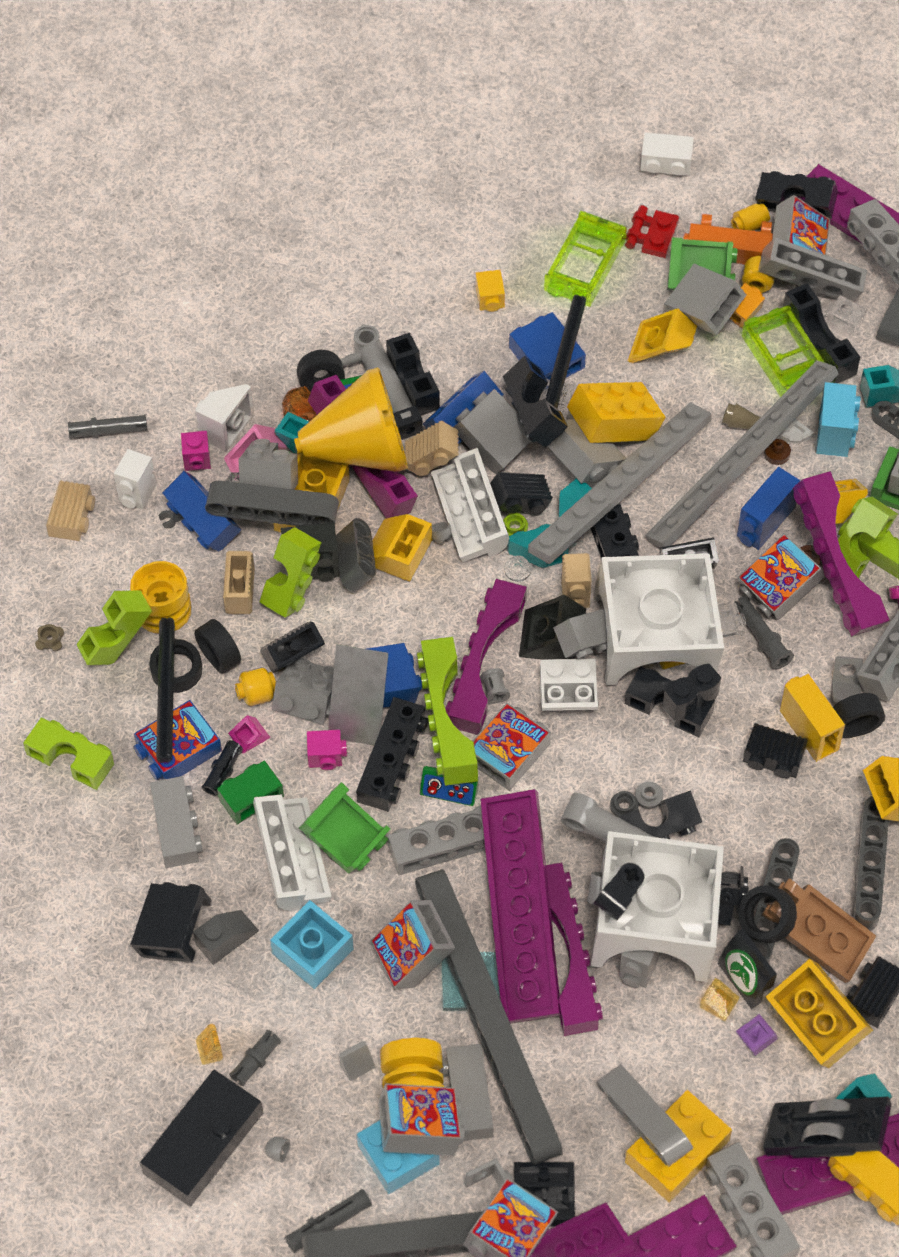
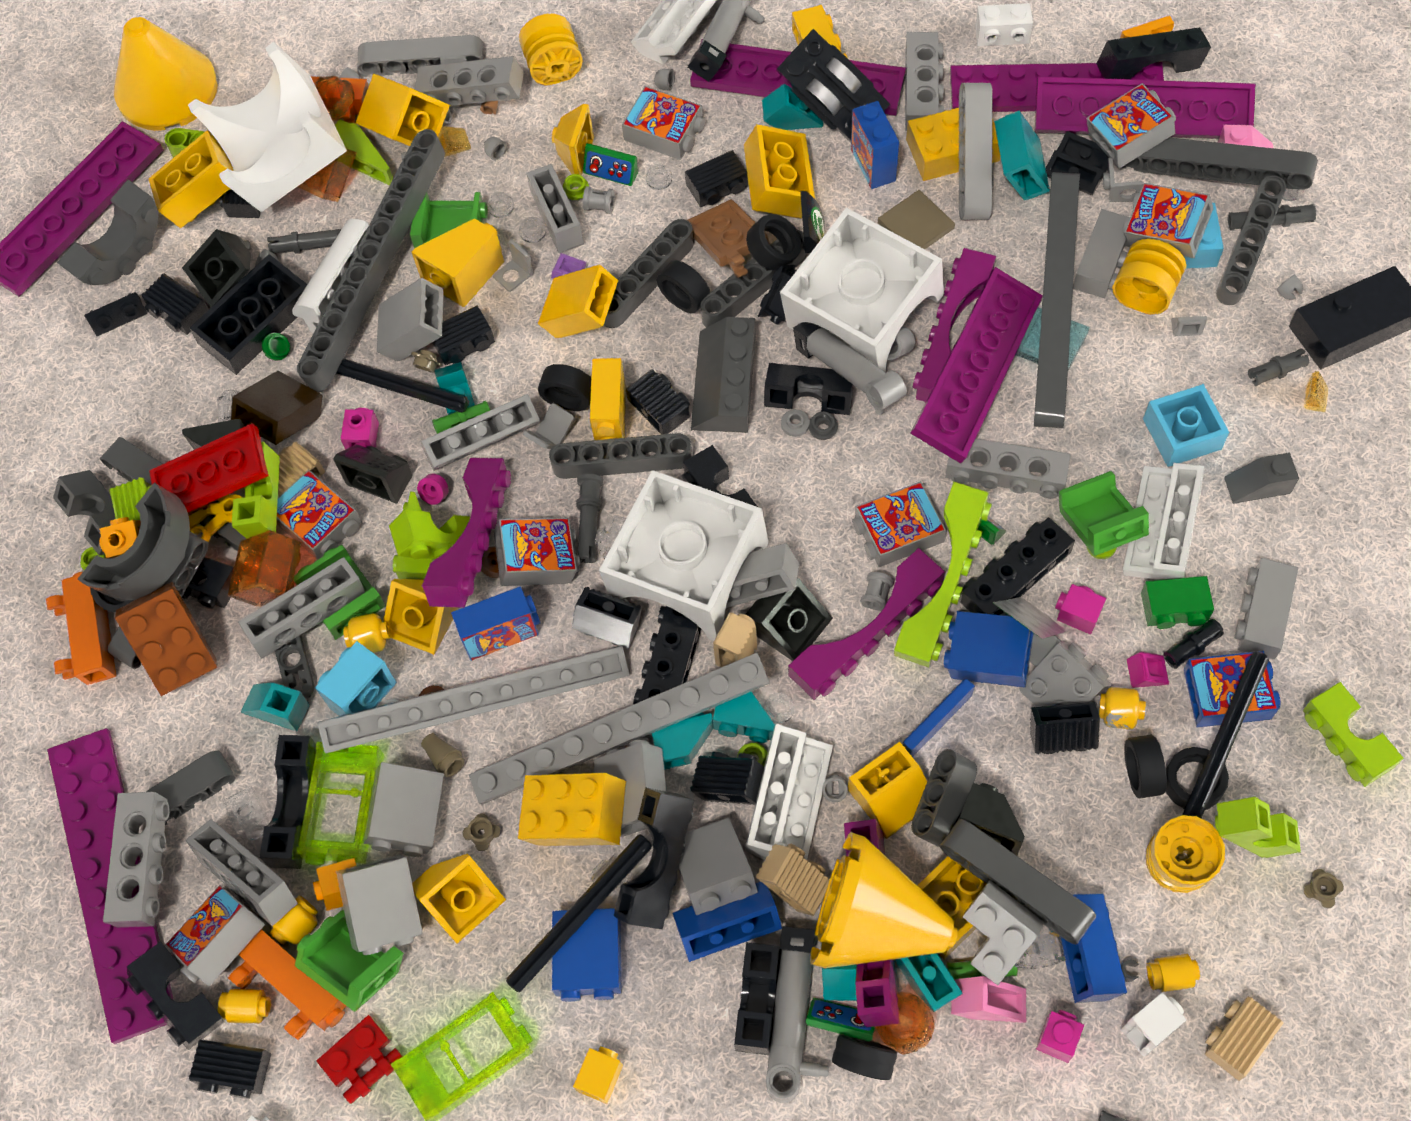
camera: 145 degrees left, 5 degrees up
black panel [130,882,212,962] -> none
white slope [195,384,254,452] -> none
tan brick [223,551,255,614] -> none
lime arch [259,527,321,618] -> none
brick [370,900,455,989] -> none
white slope [540,659,598,711] -> none
black piece [593,863,644,921] -> none
black brick [662,663,721,721] -> none
medium lavender tile [736,1014,778,1056] -> none
none -> black brick [189,1039,271,1099]
none -> yellow head [343,613,391,653]
none -> light grey brick [363,762,444,857]
none -> dark tan plate [463,814,501,851]
none -> dark grey beam [549,433,693,479]
none -> black tyre [656,260,710,314]
none -> dark grey slope [691,317,756,433]
none -> blue brick [851,101,899,189]
none -> dark tan tile [878,189,955,249]
none -> blue tile [903,679,975,757]
none -> teal brick [994,110,1050,200]
none -> yellow brick [1146,954,1200,992]
none -> dark grey beam [1216,175,1286,305]

